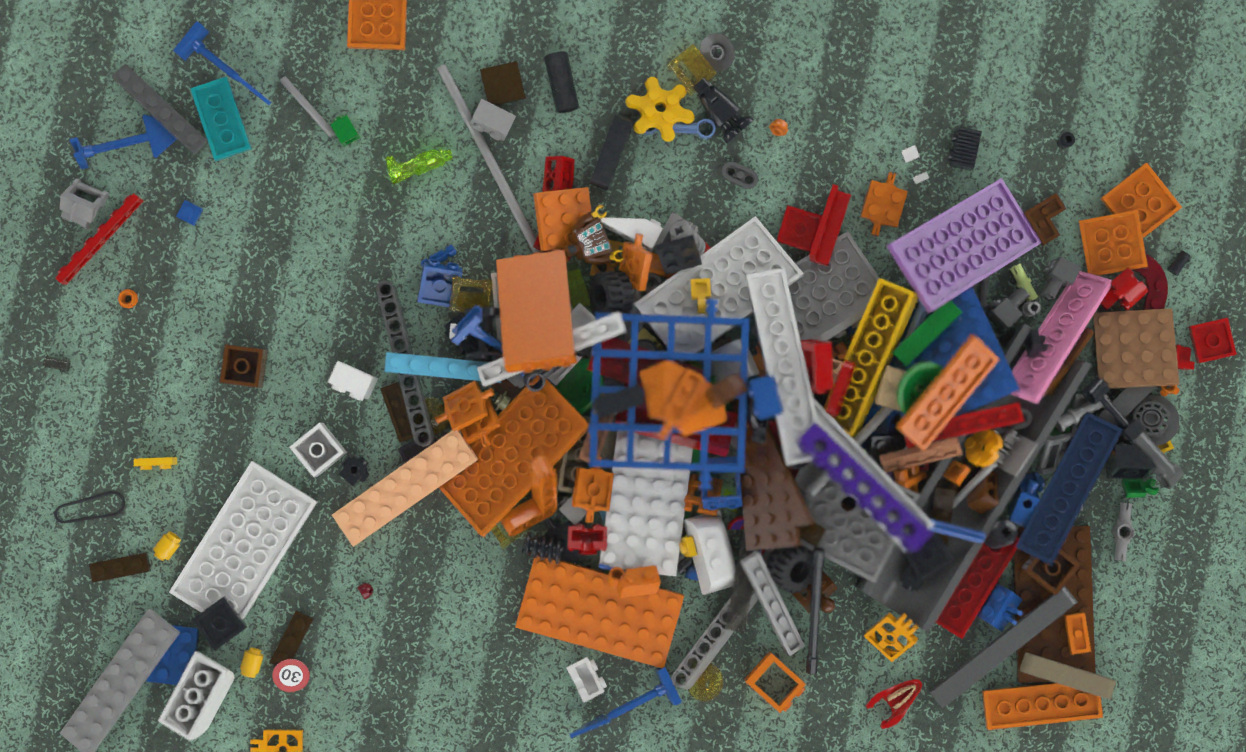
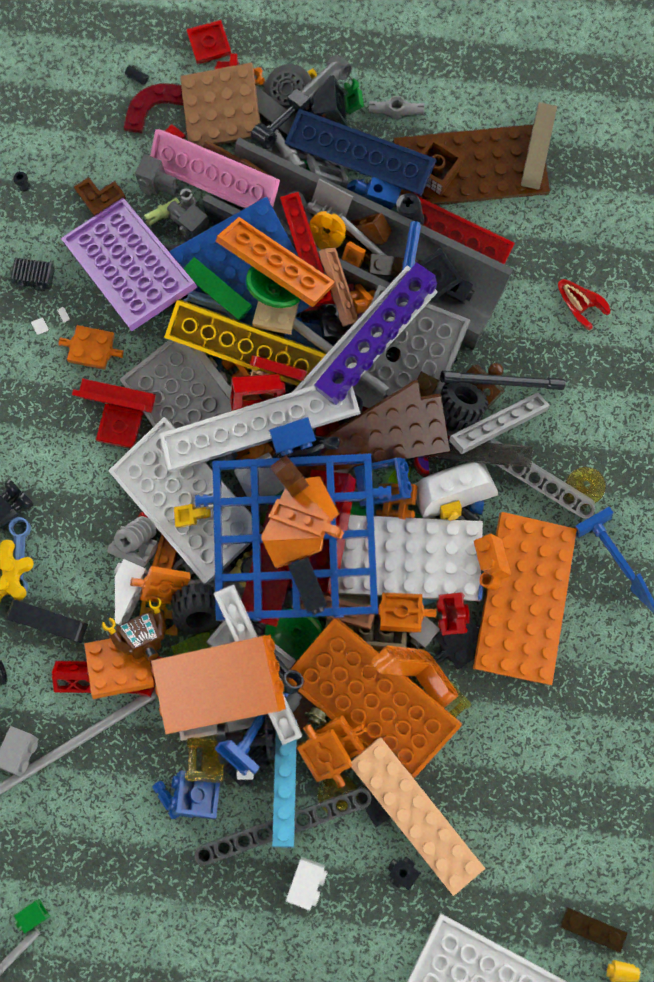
camera: 90 degrees left, 10 degrees down
sticker [272,659,310,692] -> none
white brick [290,423,347,477] -> none
dark red hinge [357,583,374,600] -> none
dark brown plate [380,382,414,443] -> none
clear neon green piece [385,149,453,185] -> none
black piece [522,531,565,564] -> none
white cylinder [567,657,607,702] -> none
black plate [655,235,702,275] -> none
dark grey plate [721,161,758,189] -> none
orange window [744,651,806,713] -> none
orange plate [769,119,788,136] -> none
light orange piece [864,612,919,662] -> none
dark grey beam [929,585,1077,708] -> none
blue brick [977,583,1023,632] -> none
orange plate [982,682,1103,730] -> none
black tile [1024,329,1048,357] -> none
orange plate [1064,612,1091,655] -> none
orange plate [1079,210,1148,276] -> none
orange plate [1100,163,1182,238] -> none
red cylinder [1111,267,1148,311] -> none

